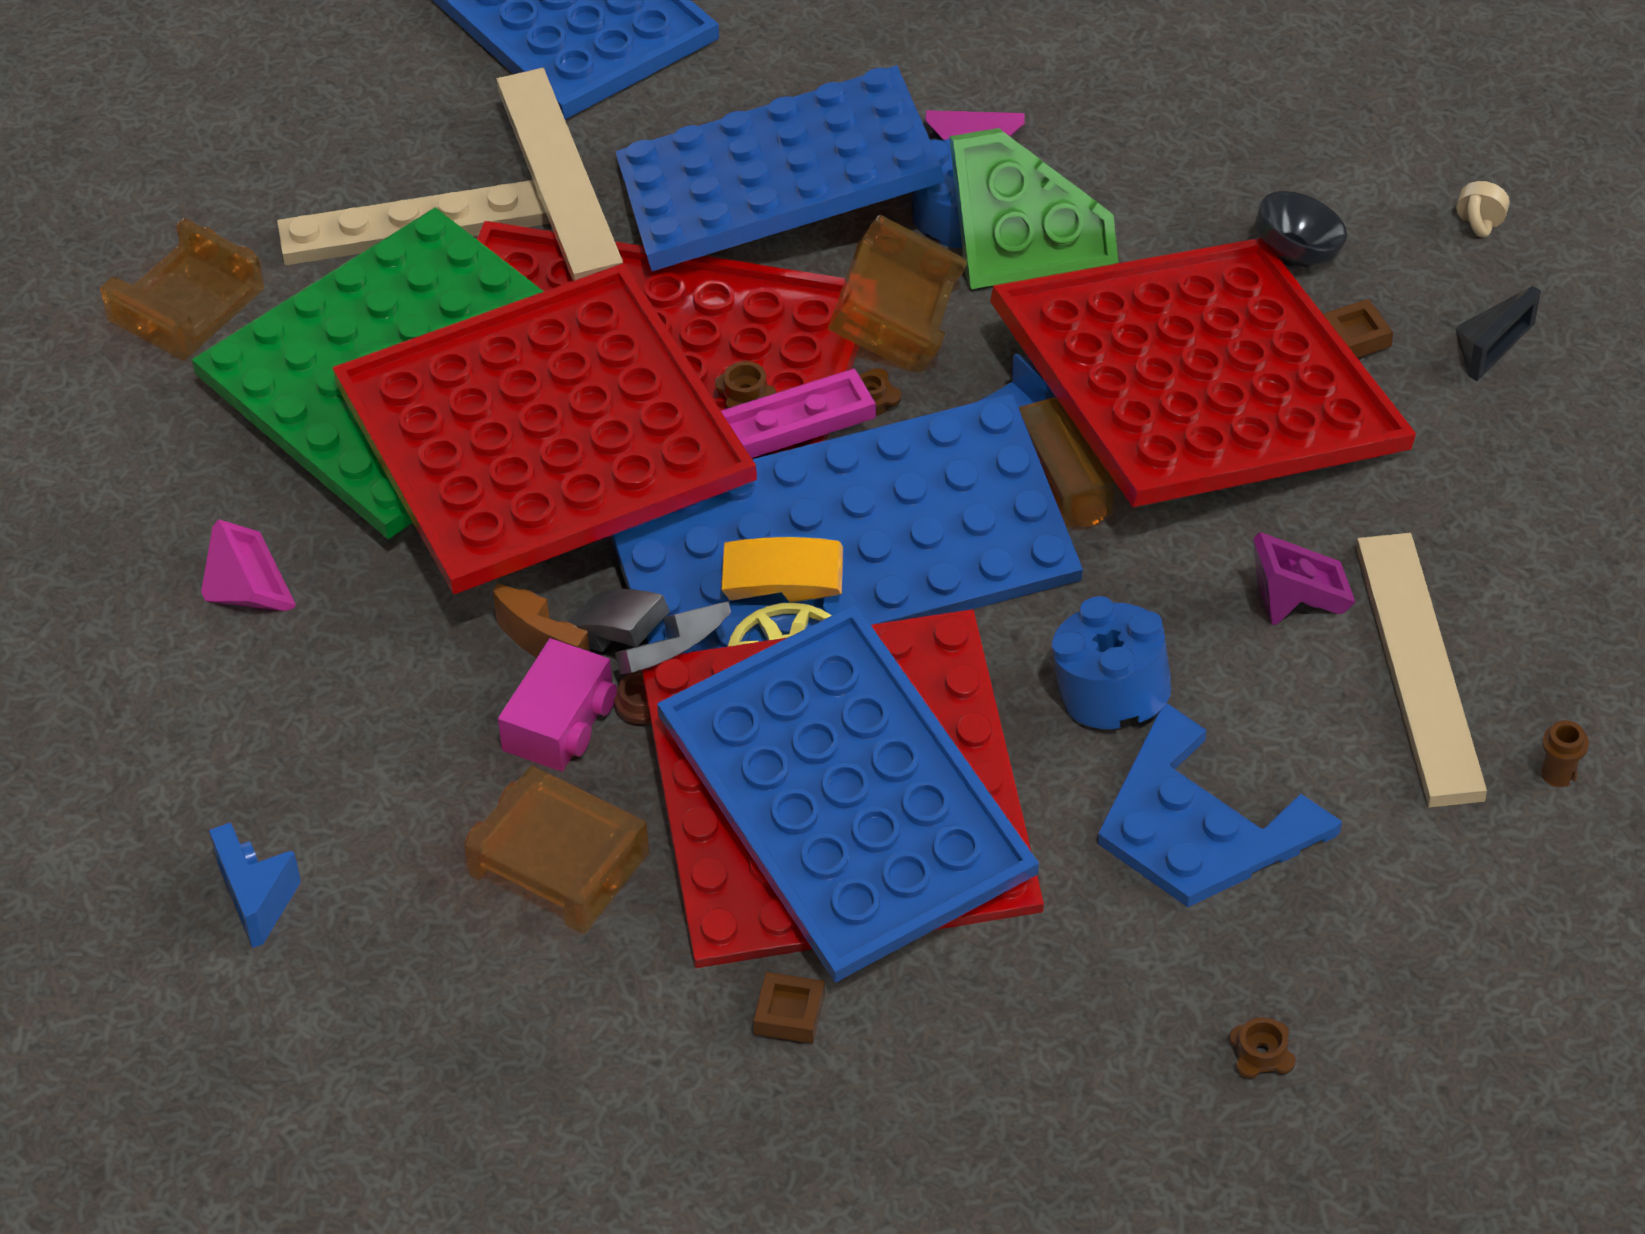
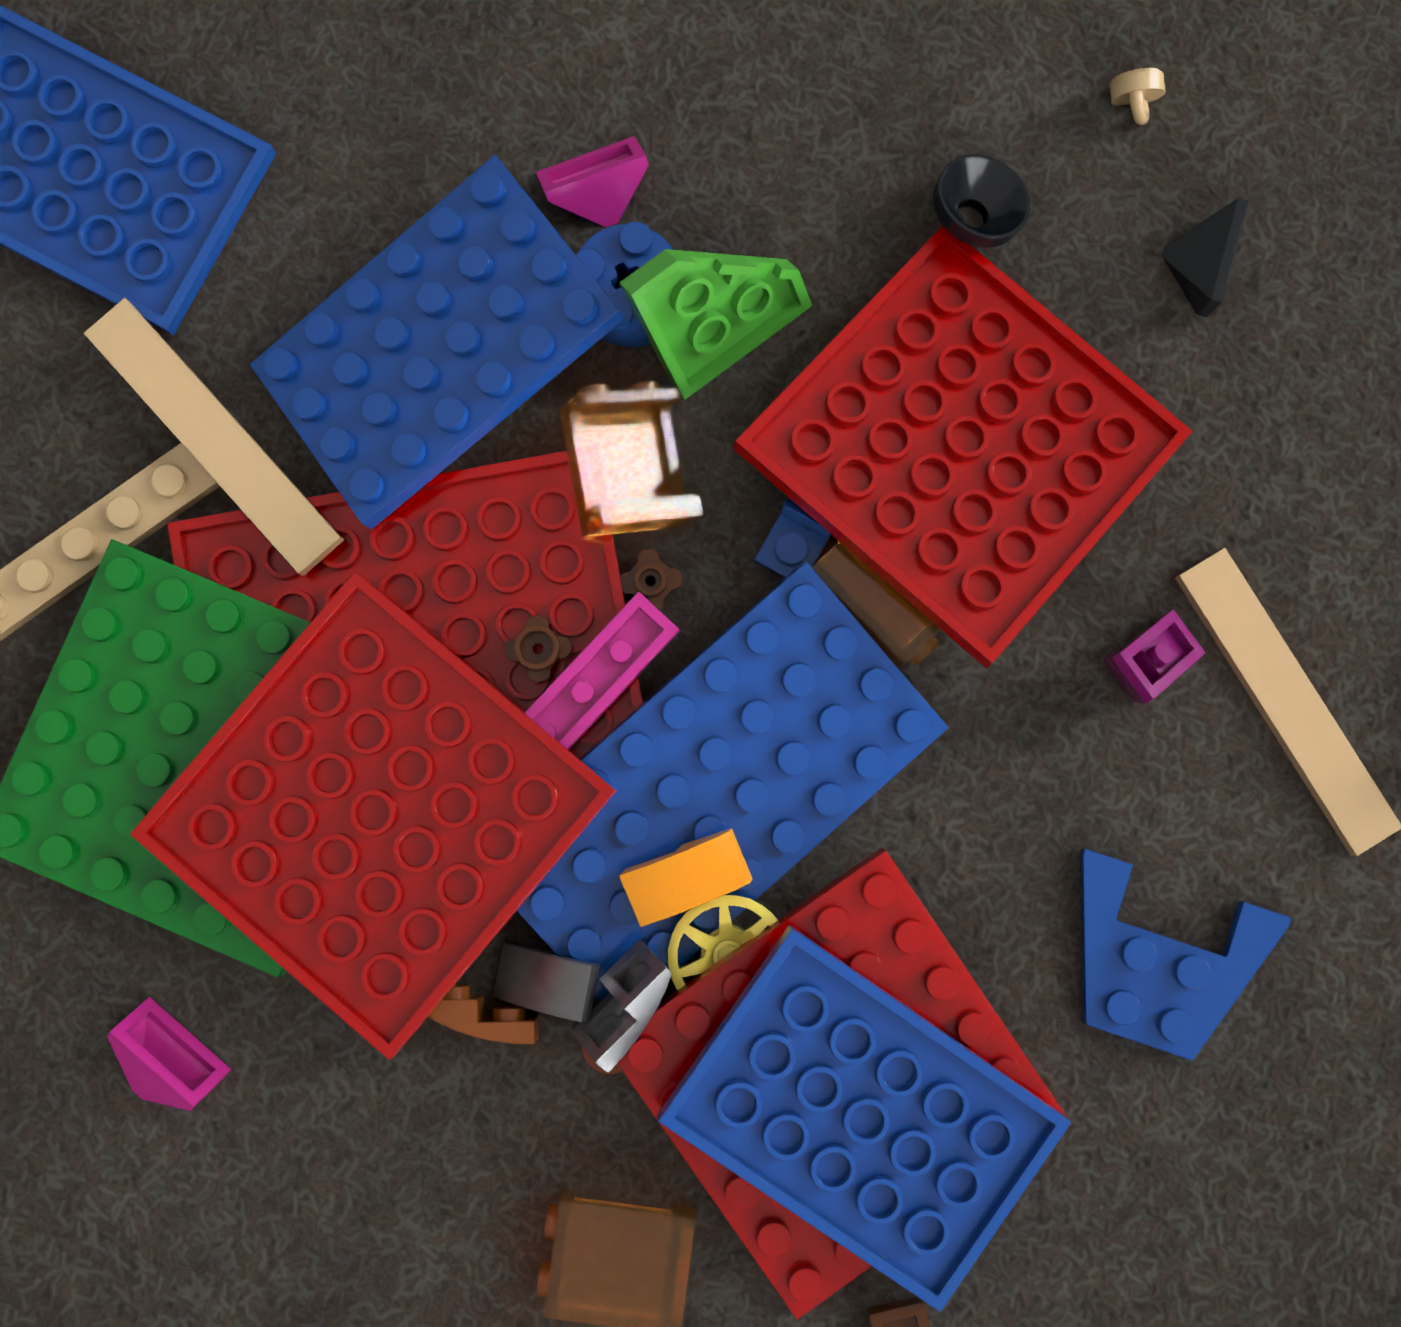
camera: 25 degrees left, 35 degrees up
dark pink brick [498,638,617,772] -> none
blue brick [1052,596,1171,729] -> none
reddish brown plate [1229,1017,1296,1078] -> none
reddish brown plate [1323,299,1393,358] -> none

